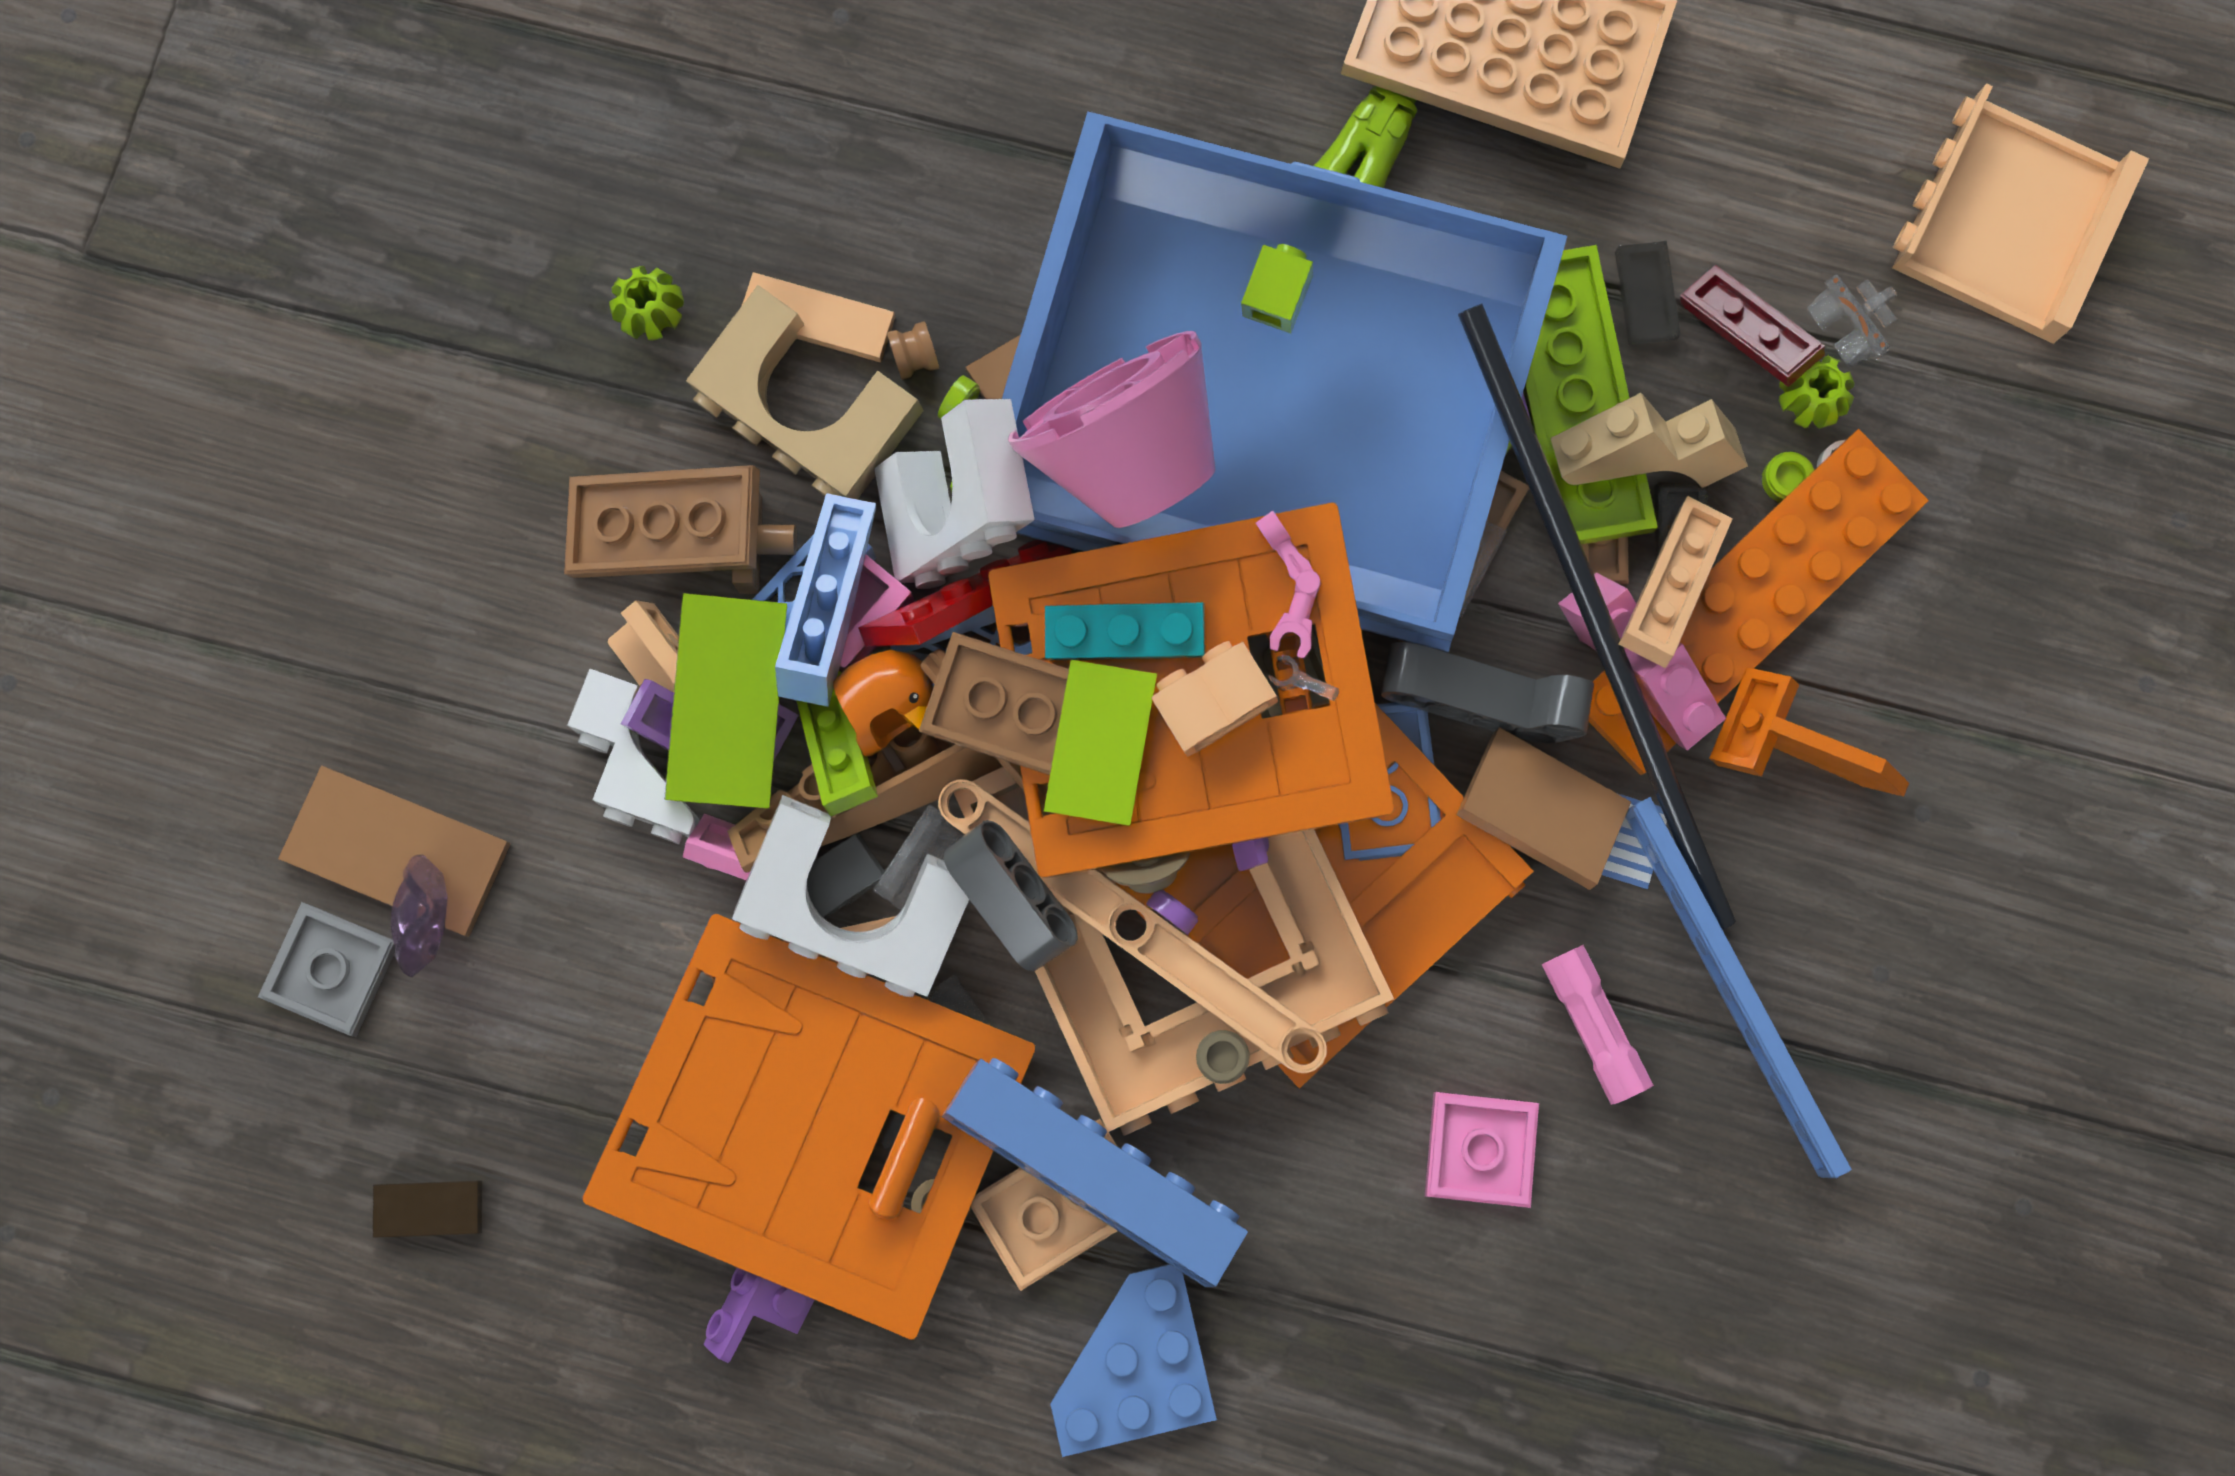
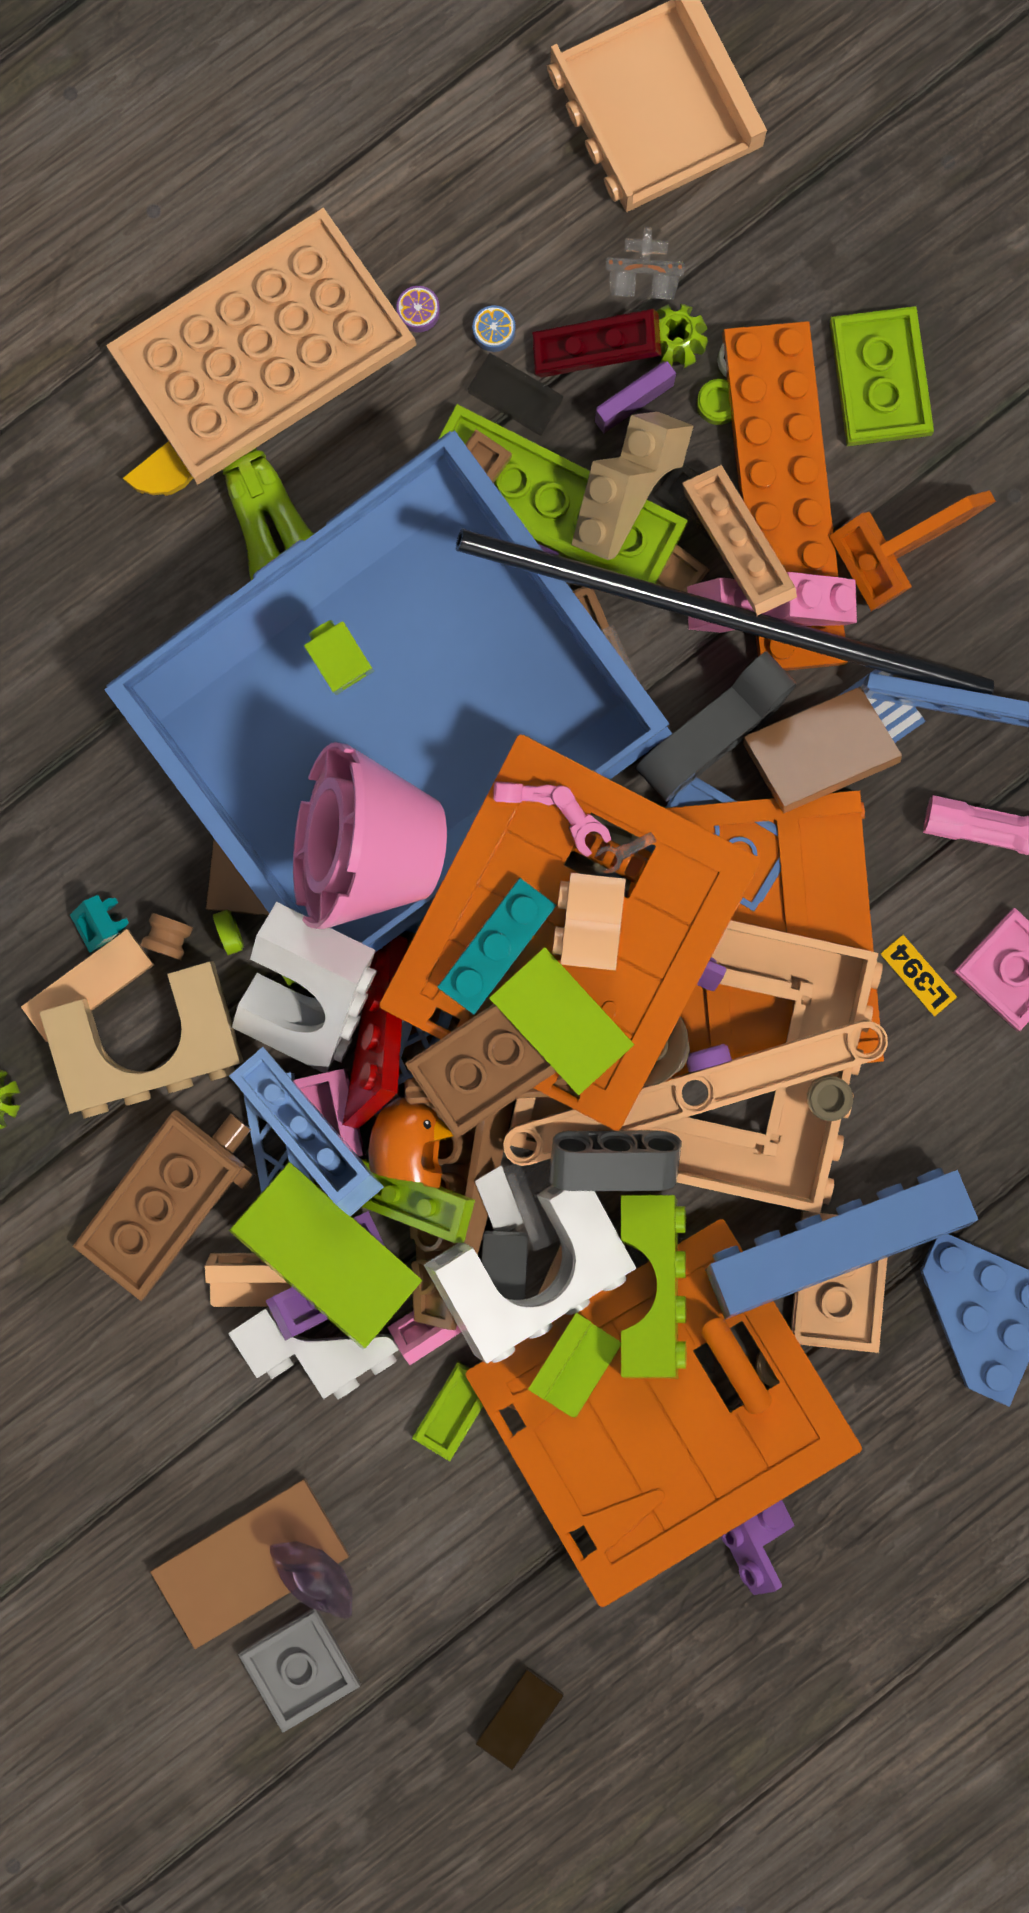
camera: 50 degrees left, 5 degrees up
none -> teal tile [70,895,129,953]
none -> yellow tile [123,441,193,496]
none -> medium lavender tile [397,286,440,332]
none -> lime tile [412,1361,483,1461]
none -> medium nougat tile [465,429,512,483]
none -> medium blue tile [472,305,515,352]
none -> white sticker [475,1166,524,1232]
none -> lime panel [528,1312,621,1418]
none -> medium lavender tile [595,361,676,434]
none -> lime arch [621,1195,687,1379]
none -> lime tile [830,306,934,446]
none -> yellow sticker [881,935,957,1017]

